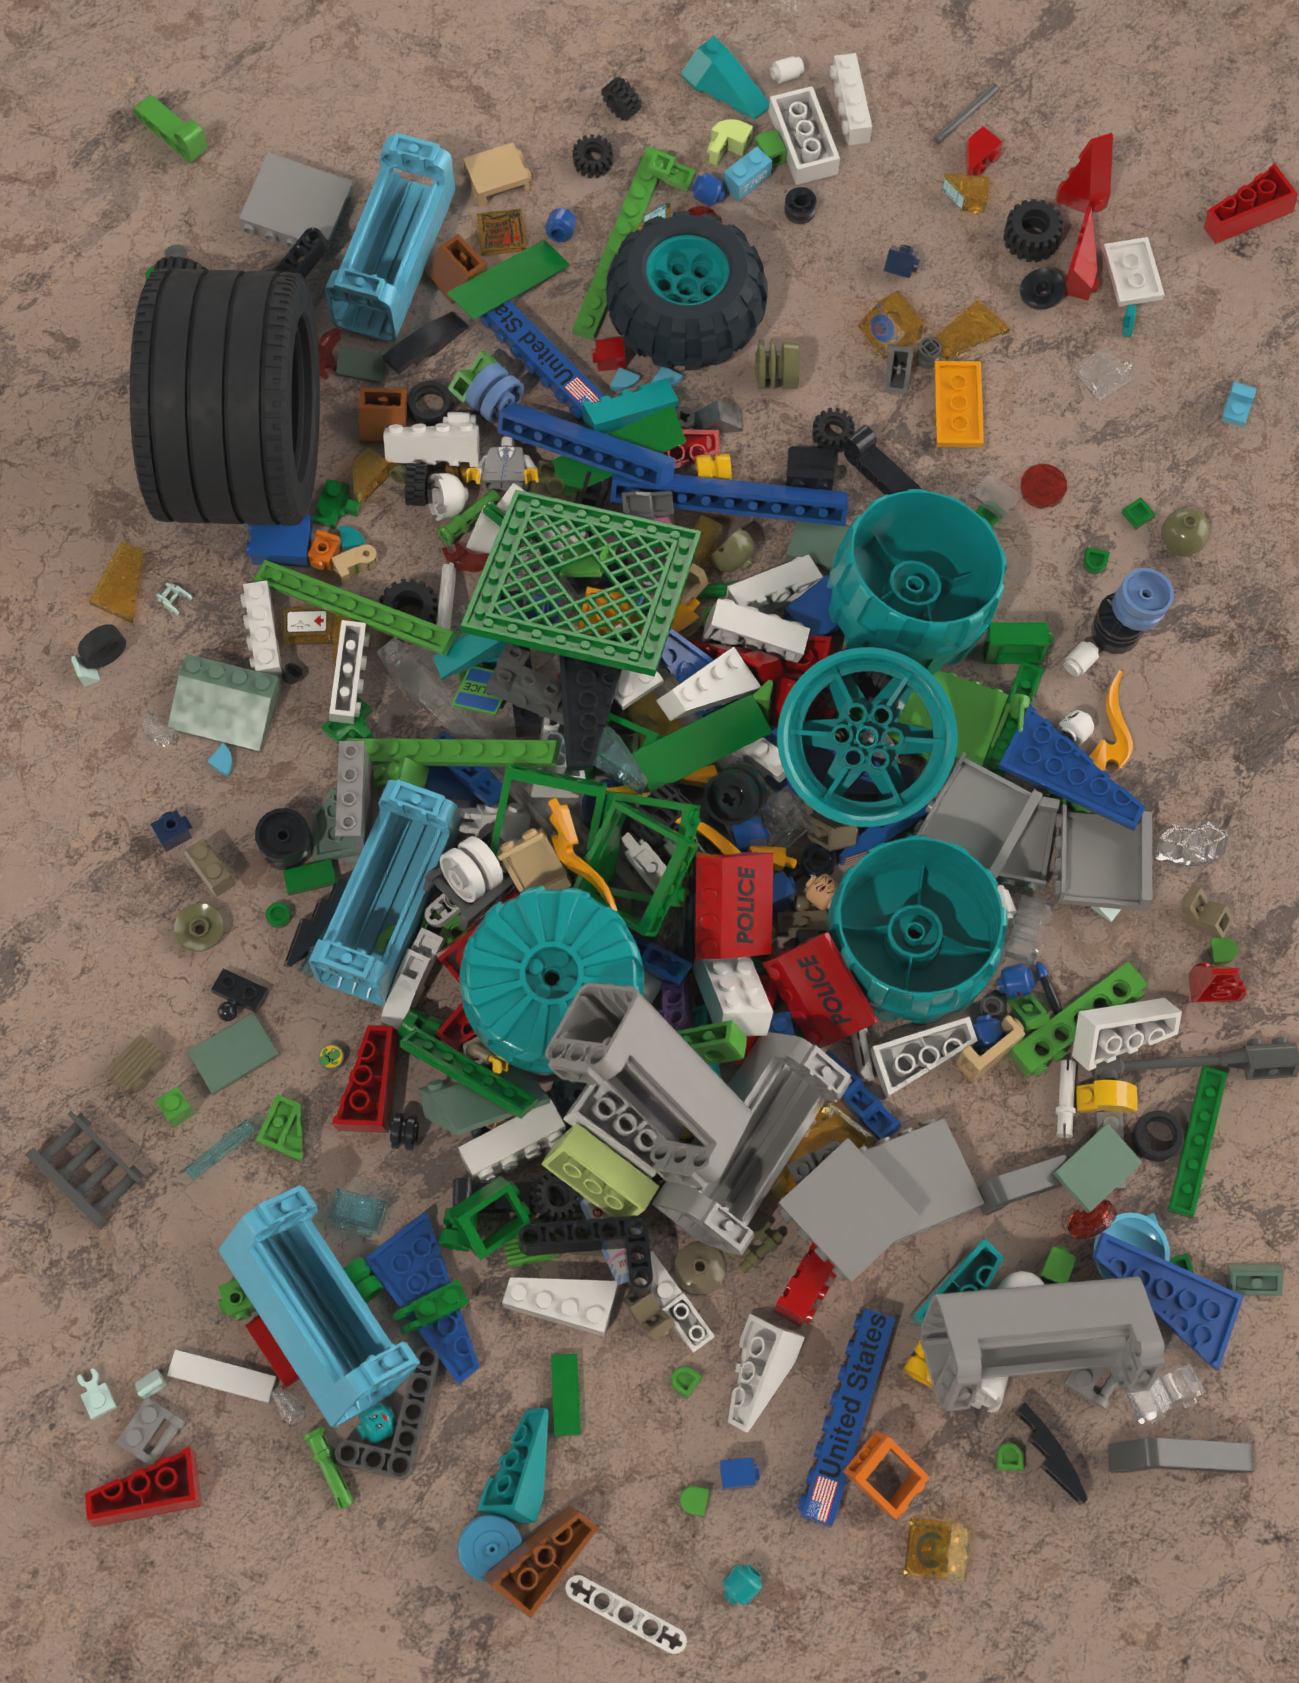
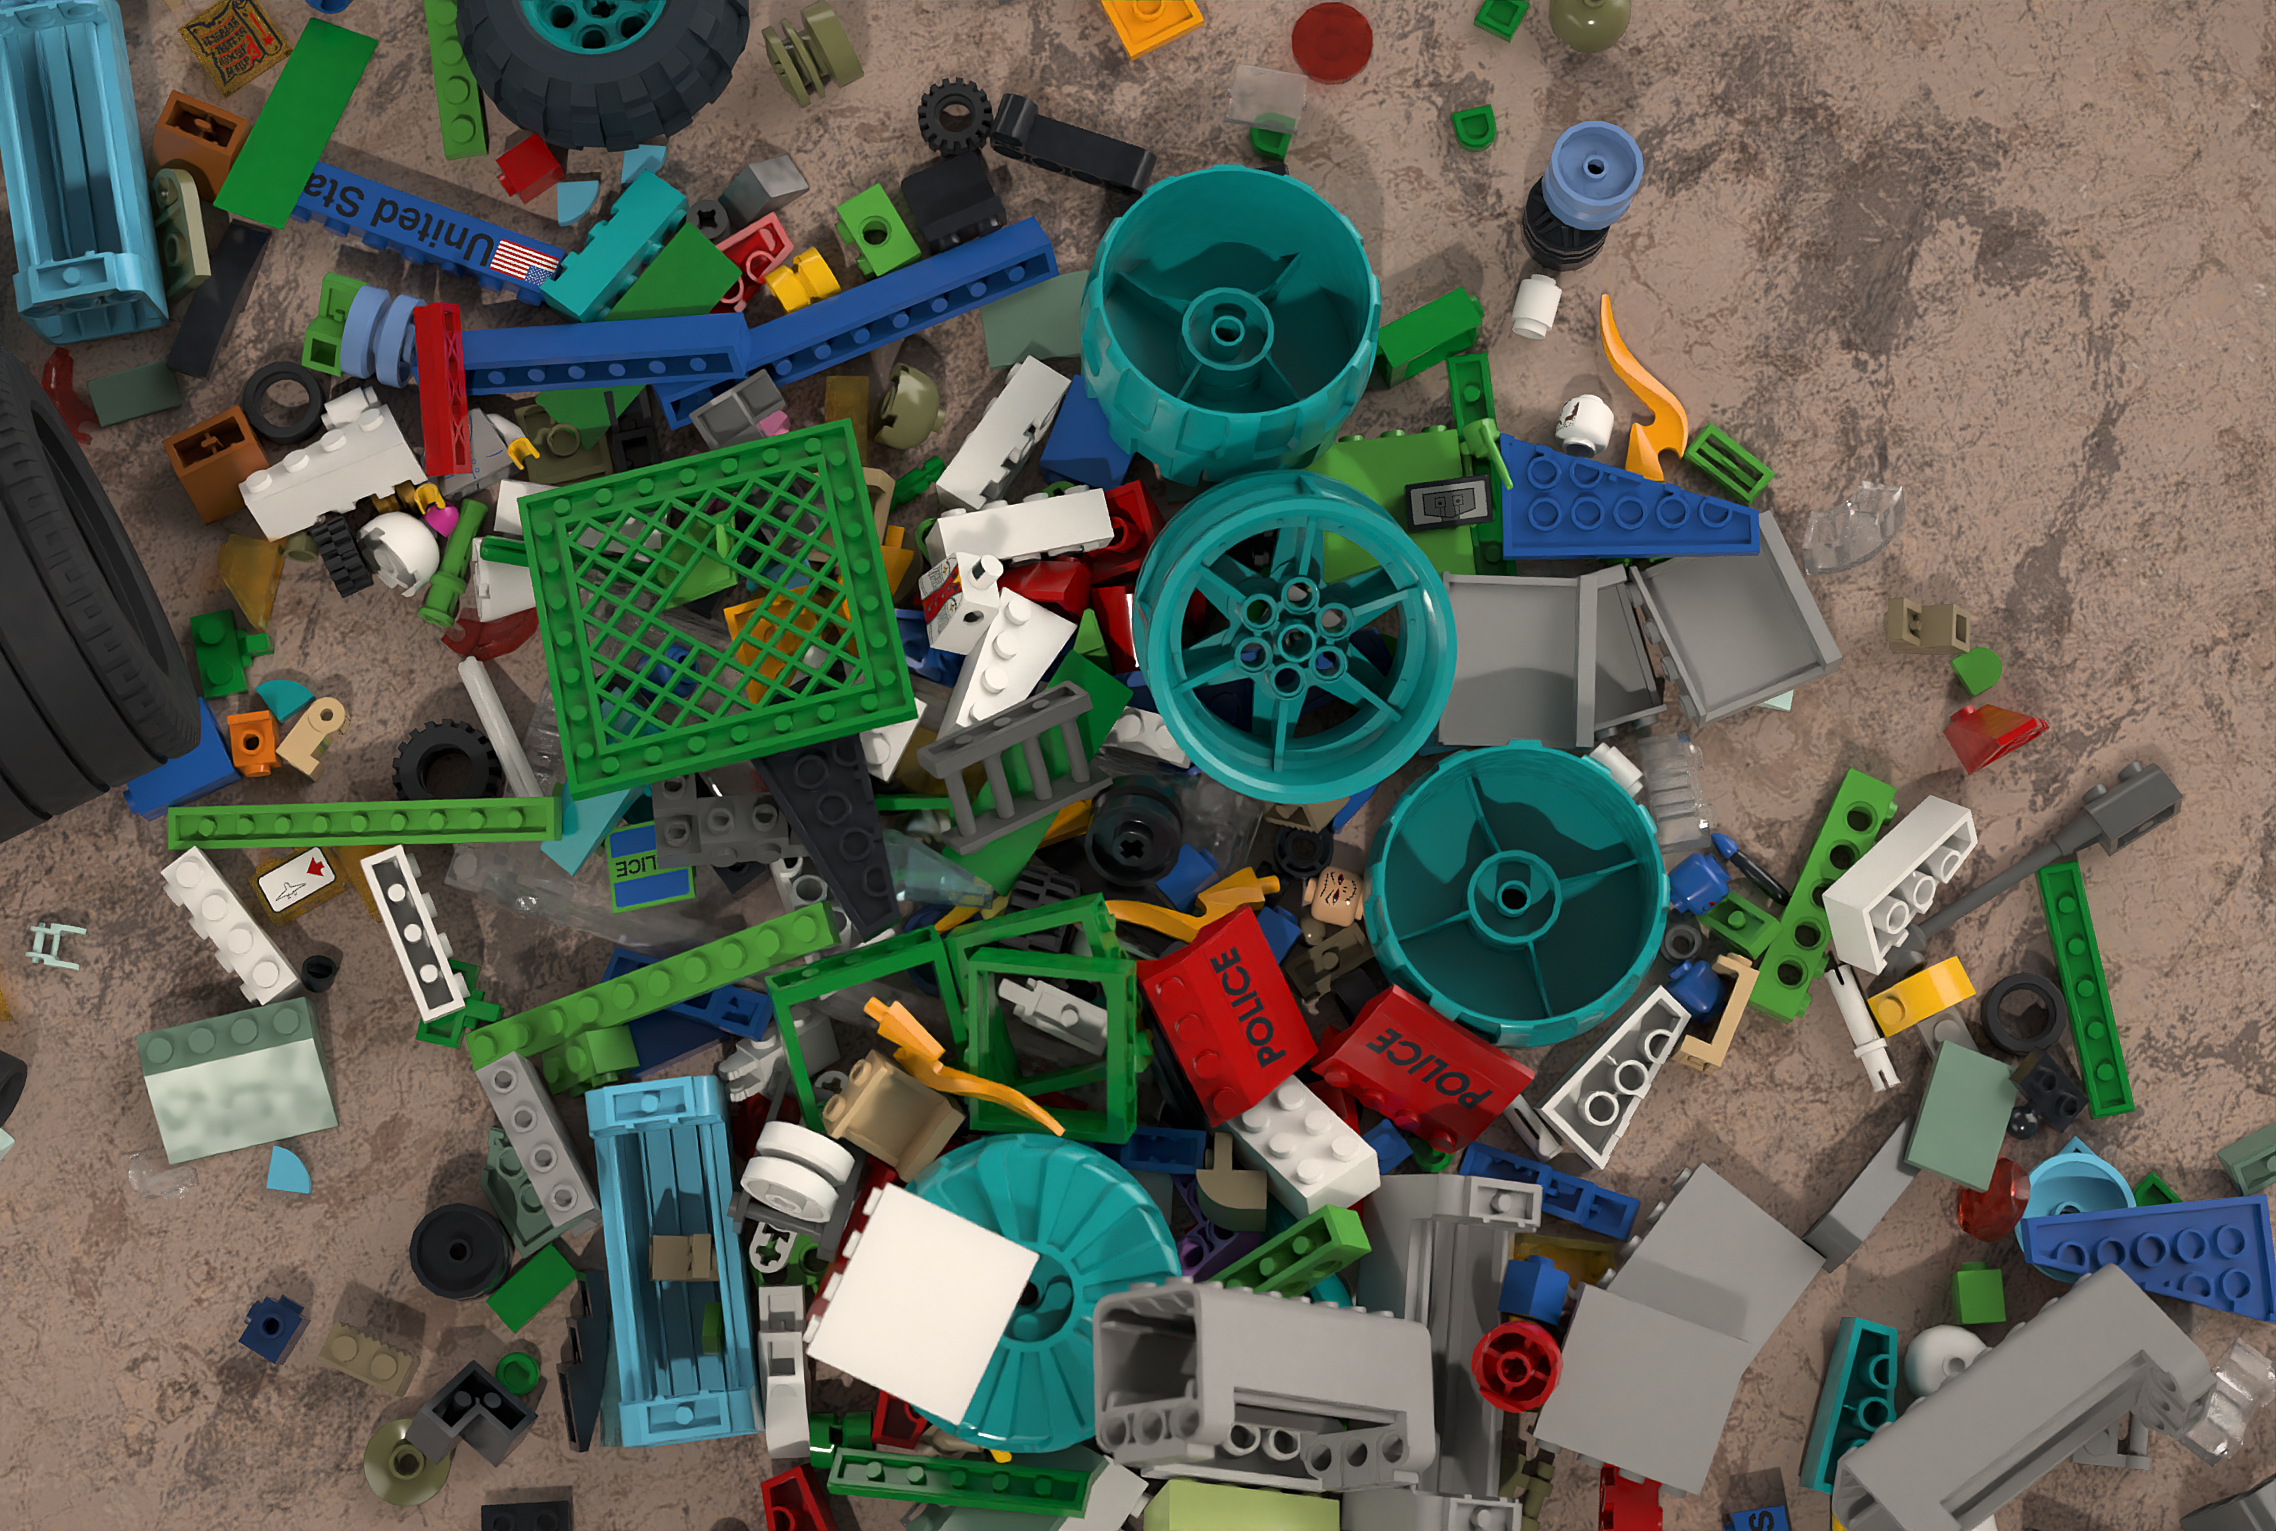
camera: 25 degrees left, 10 degrees up
none -> olive tile [149,168,211,304]
none -> black brick [404,1359,538,1468]
none -> red fence [413,302,473,477]
none -> dark pink hinge [421,500,459,537]
none -> dark tan brick [647,1234,720,1282]
none -> white brick [802,1182,1039,1426]
none -> bright green brick [834,183,923,280]
none -> dark grey fence [916,680,1113,856]
none -> white torso [918,552,1003,655]
none -> dark tan brick [1196,1132,1267,1232]
none -> slope [1403,474,1493,533]
none -> red cylinder [1471,1320,1563,1413]
none -> blue brick [1497,1255,1570,1326]
none -> bright green tile [1682,422,1775,507]
none -> black plate [2006,1046,2089,1140]

